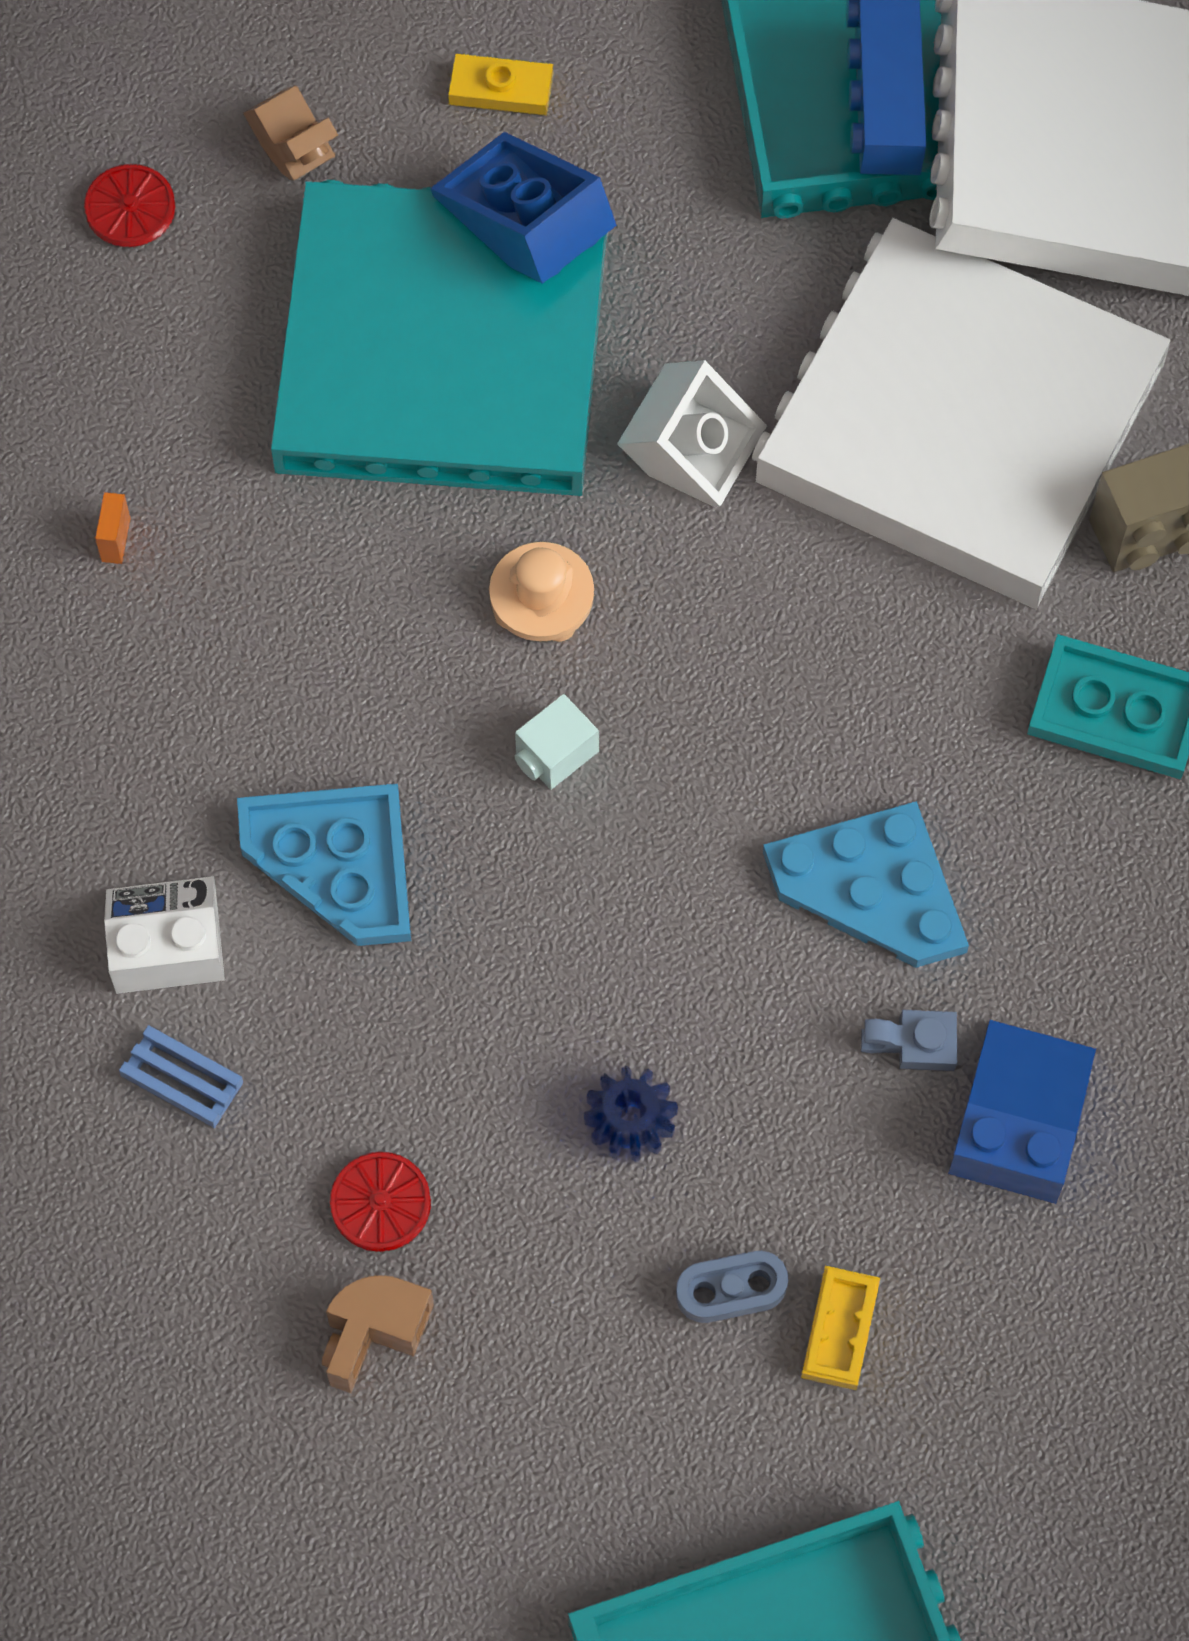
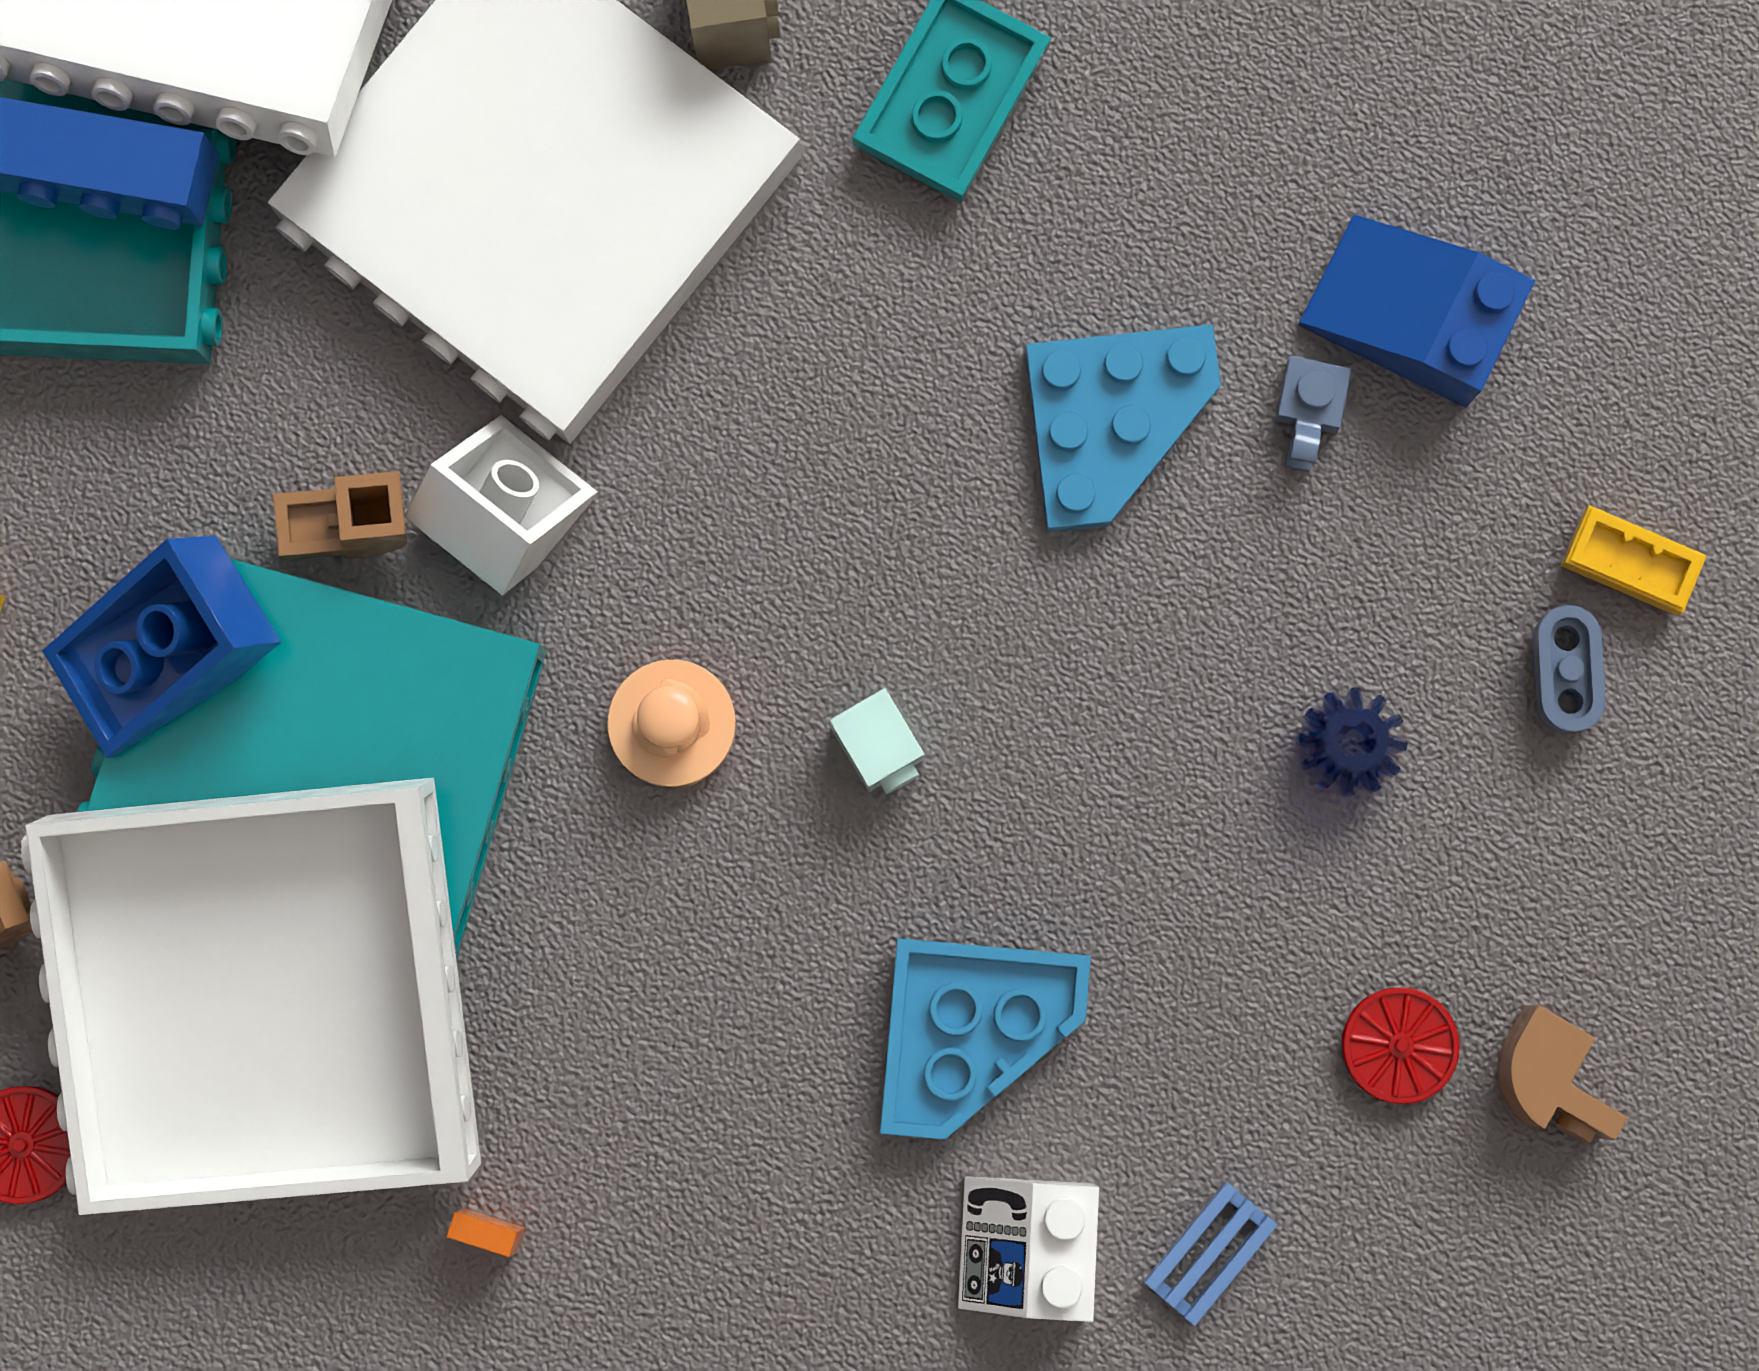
camera: 80 degrees left, 15 degrees up
none -> white panel [21,778,481,1215]
none -> medium nougat brick [273,471,407,561]

